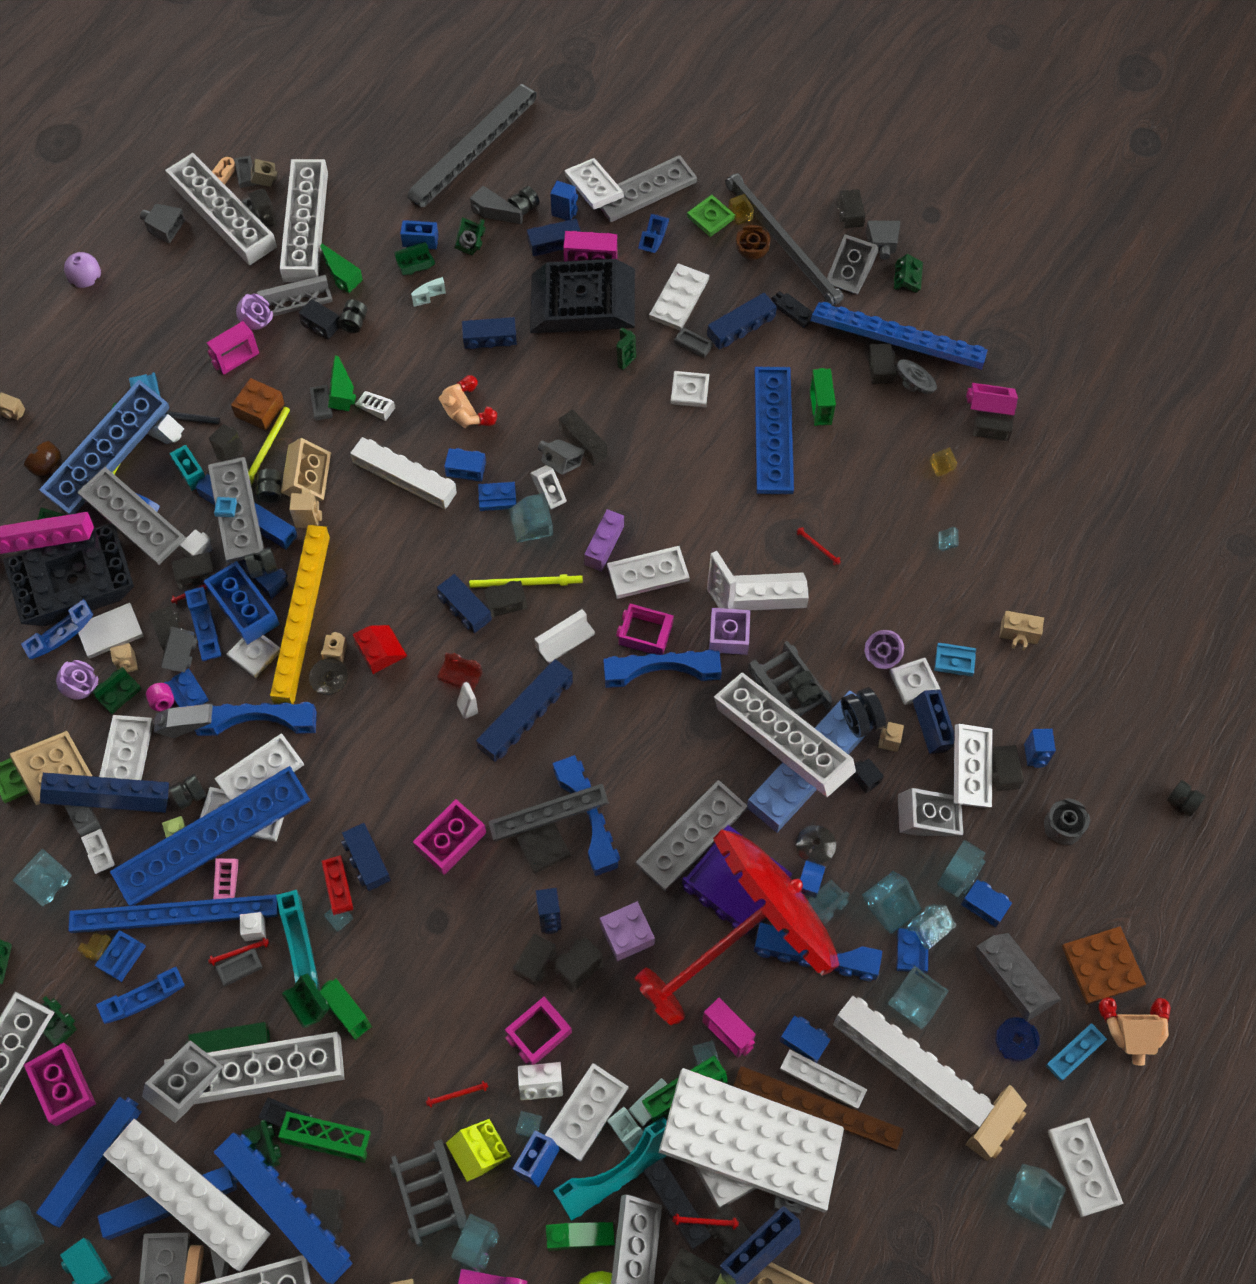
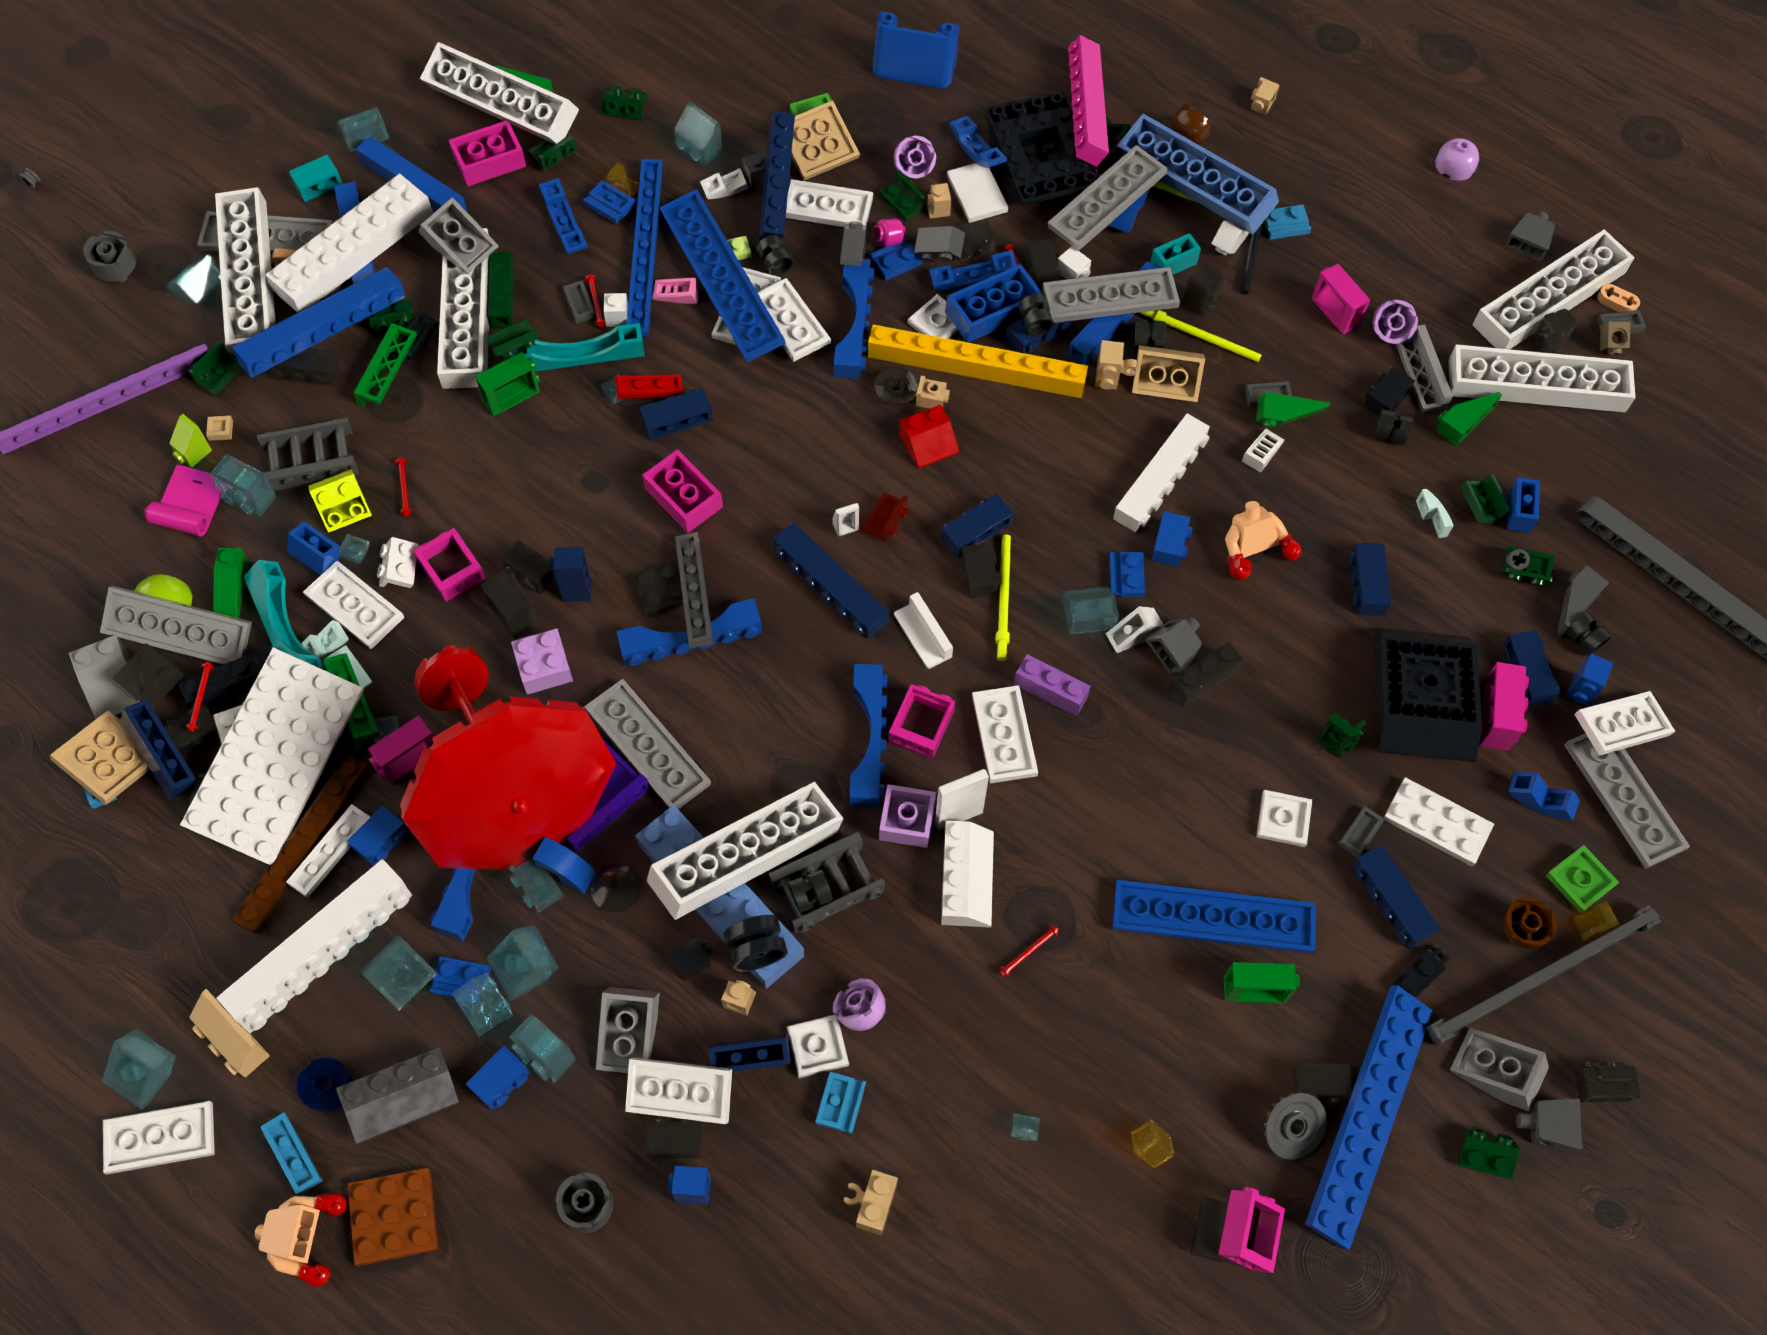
camera: 95 degrees right, 0 degrees up
dark azure tile [214,497,237,517] -> none
dark orange brick [231,378,285,431] -> none

